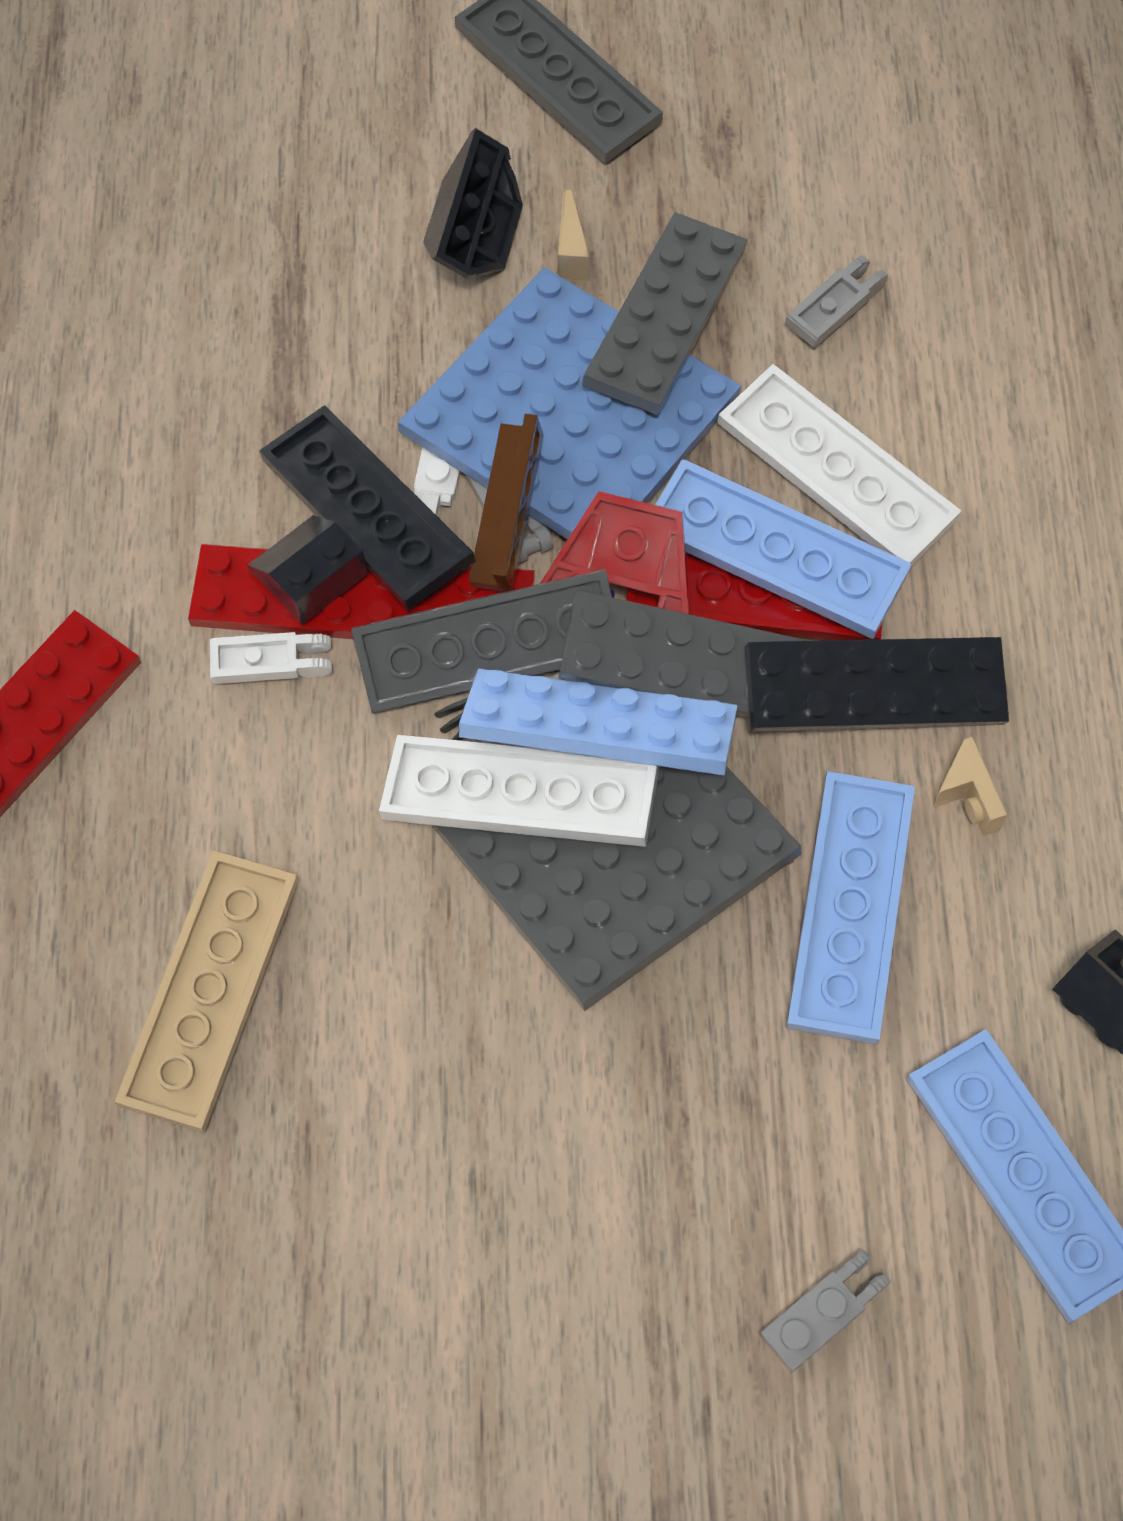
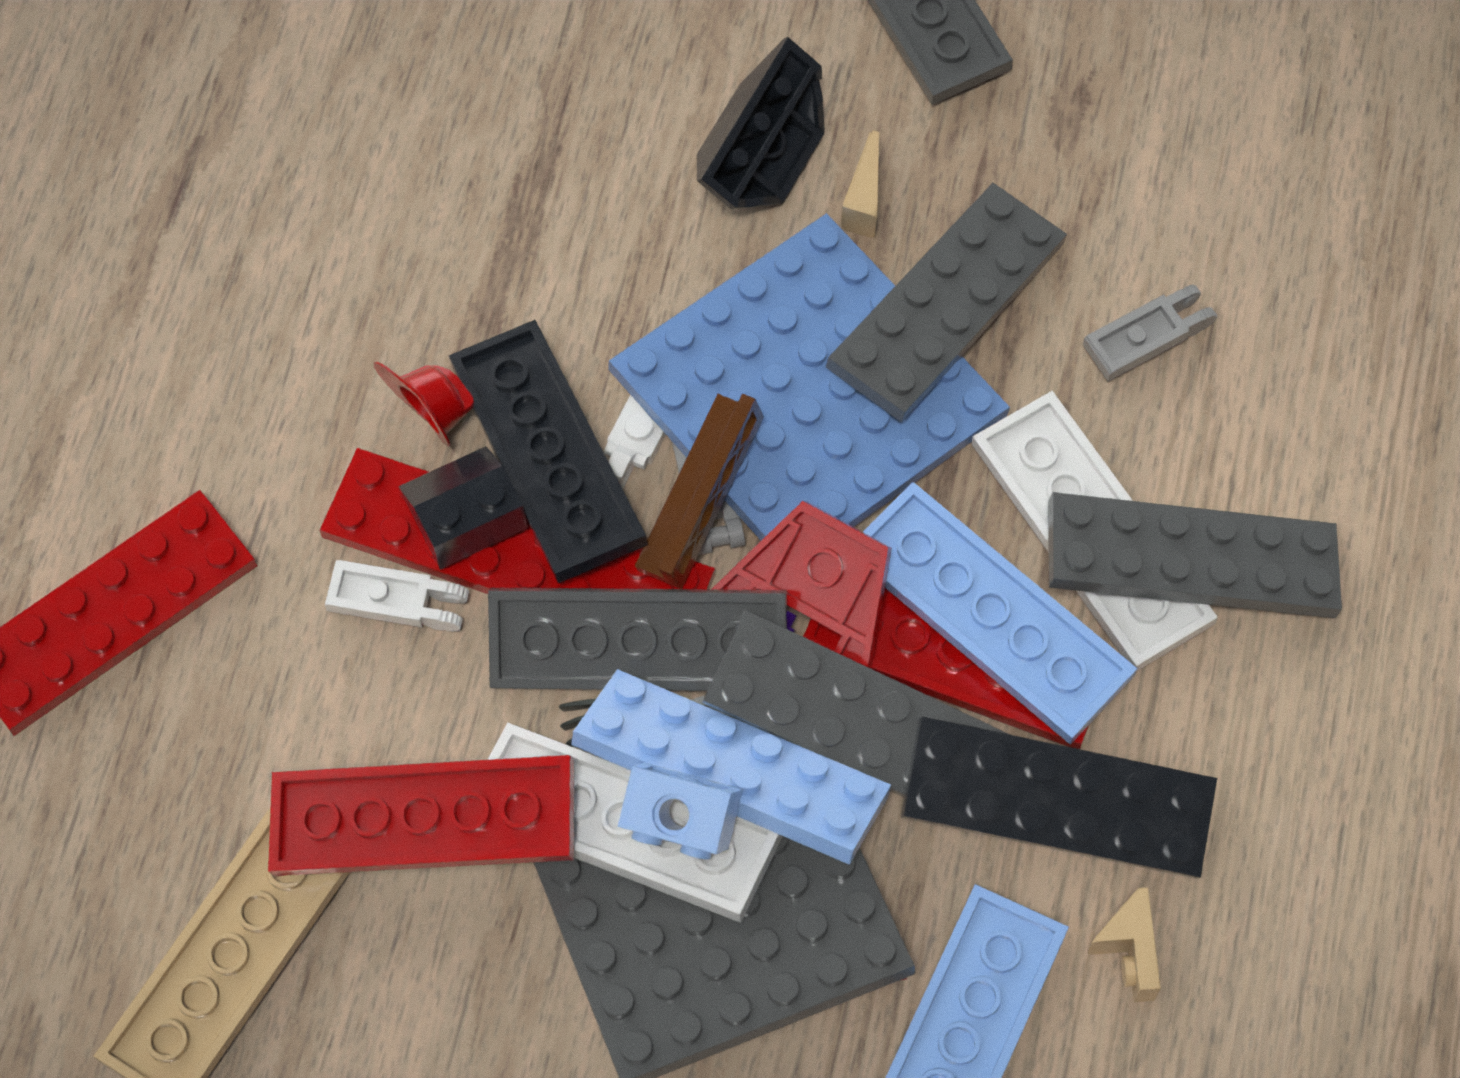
camera: 15 degrees right, 0 degrees up
none -> red plate [268,755,574,876]
none -> red piece [373,362,474,447]
none -> light blue brick [618,762,743,859]
none -> dark grey plate [1048,492,1342,618]

